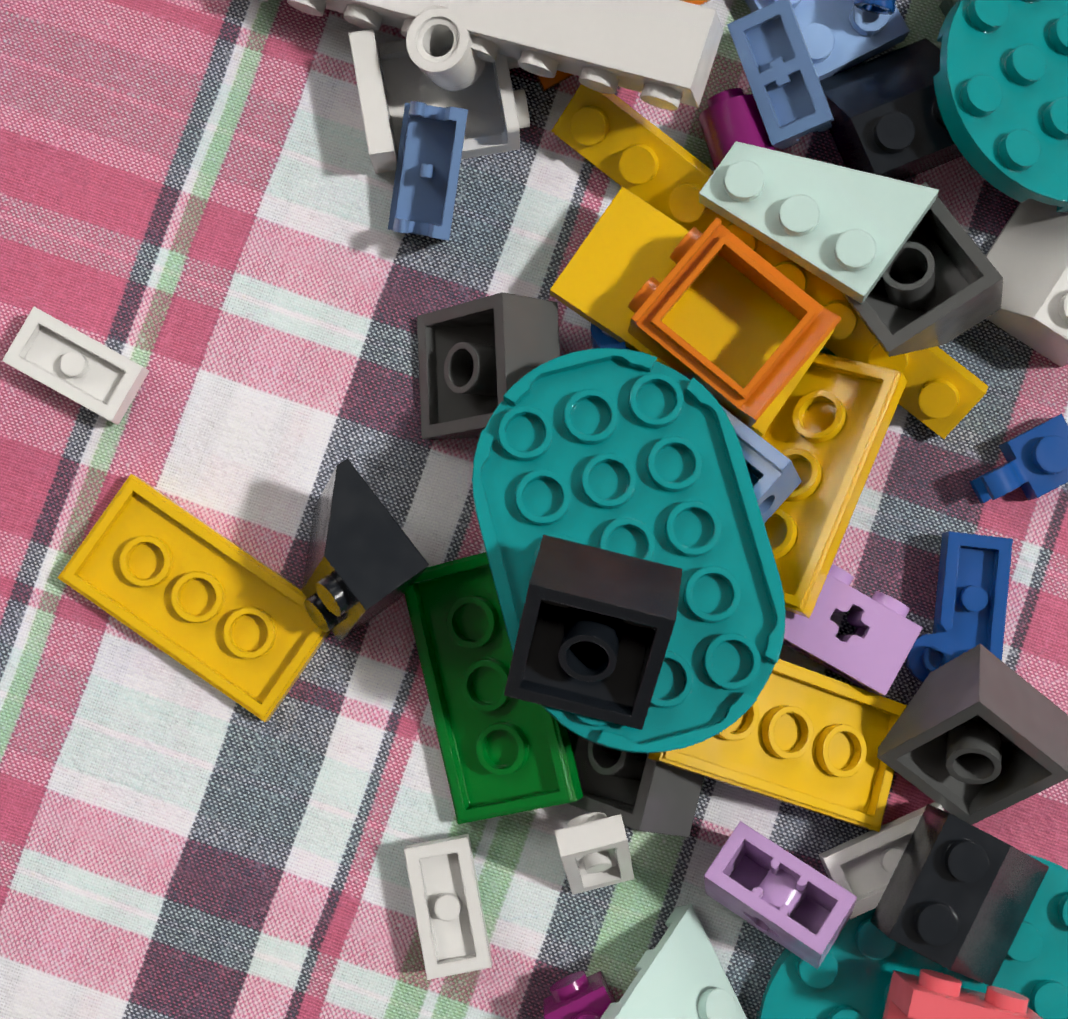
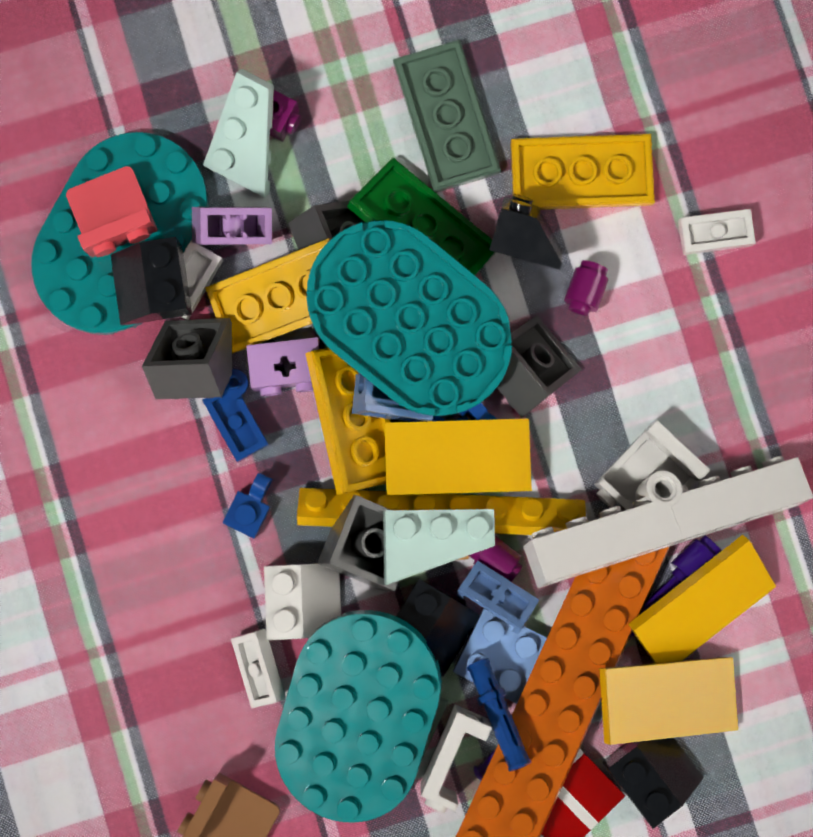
camera: 140 degrees right, 0 degrees up
medium blue hinge [388,101,468,241] -> none
white plate [404,834,492,980] -> none
black slope [504,534,683,730] -> none
white plate [555,812,634,895] -> none
orange window [628,217,842,428] -> none
none -> sand green tile [393,39,501,193]
none -> magenta brick [564,260,609,316]

